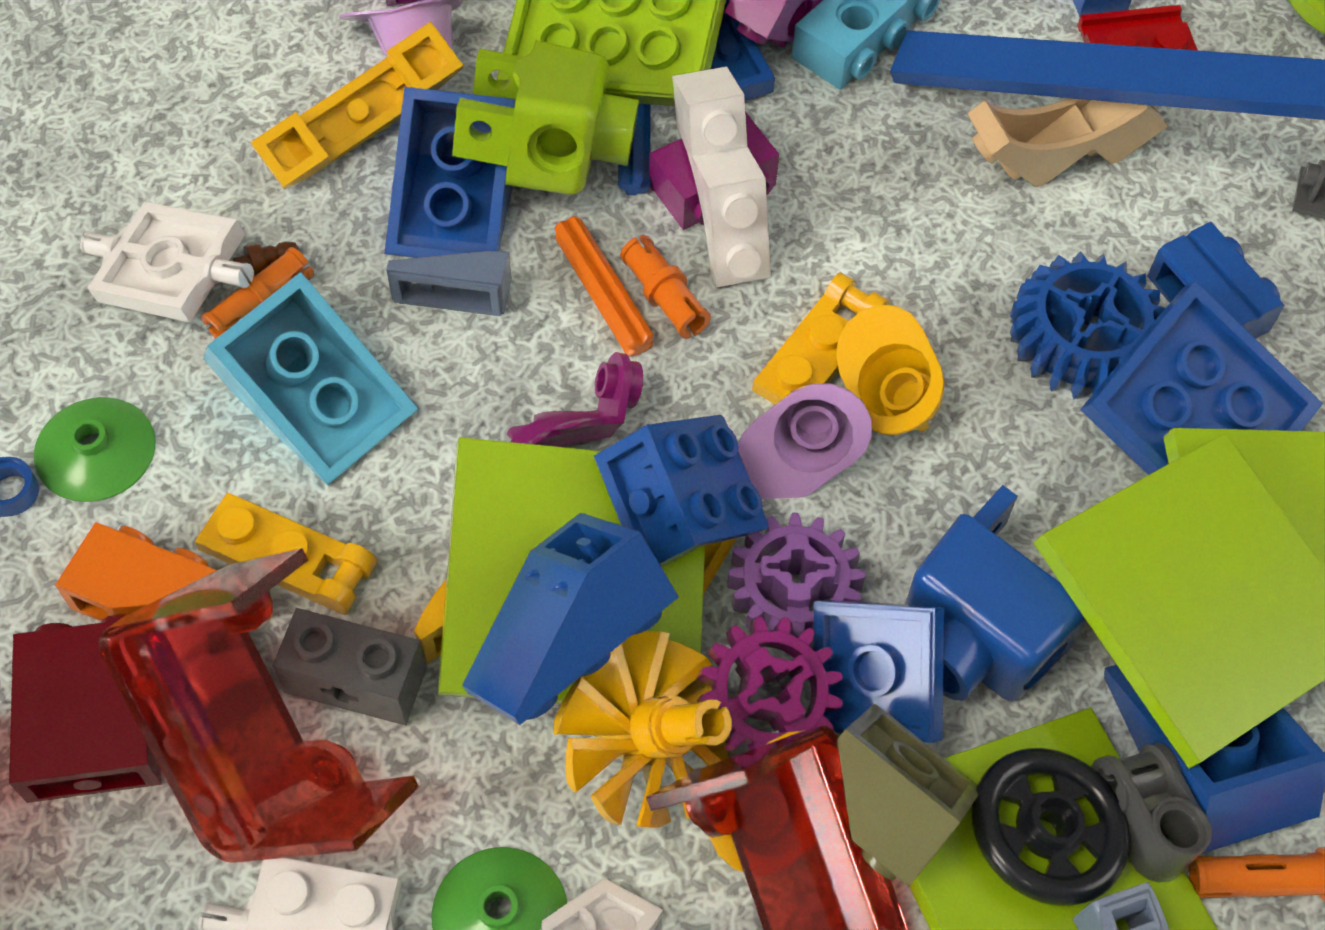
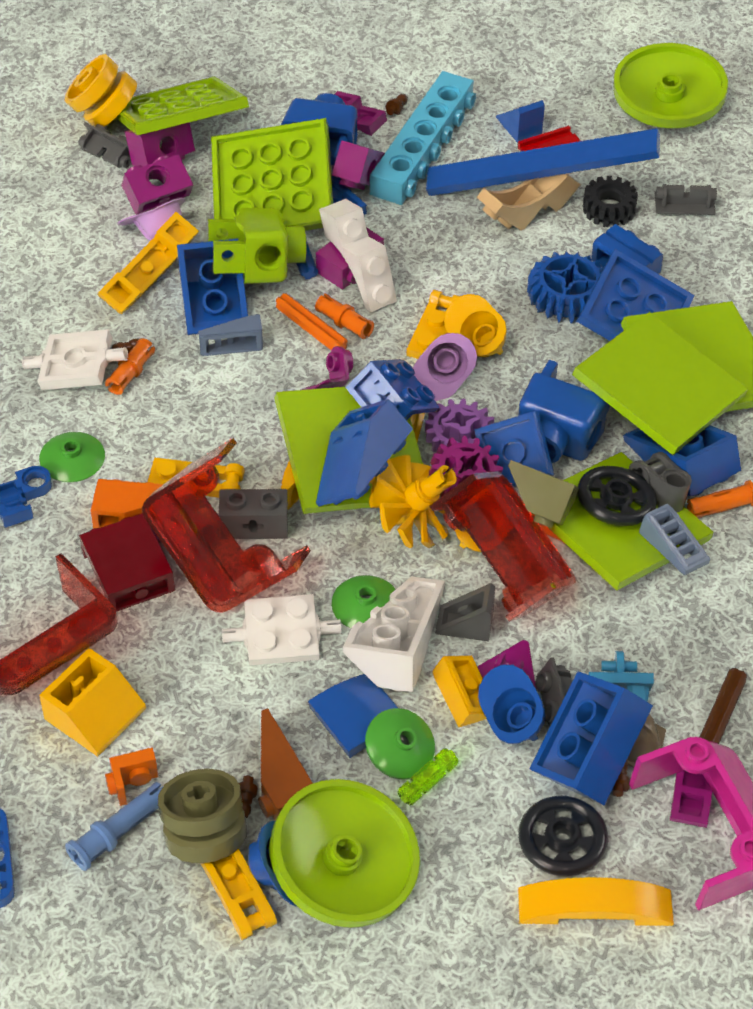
camera: 15 degrees left, 10 degrees down
medium azure slope [203,272,418,485] -> none
none -> black tyre [583,176,638,227]

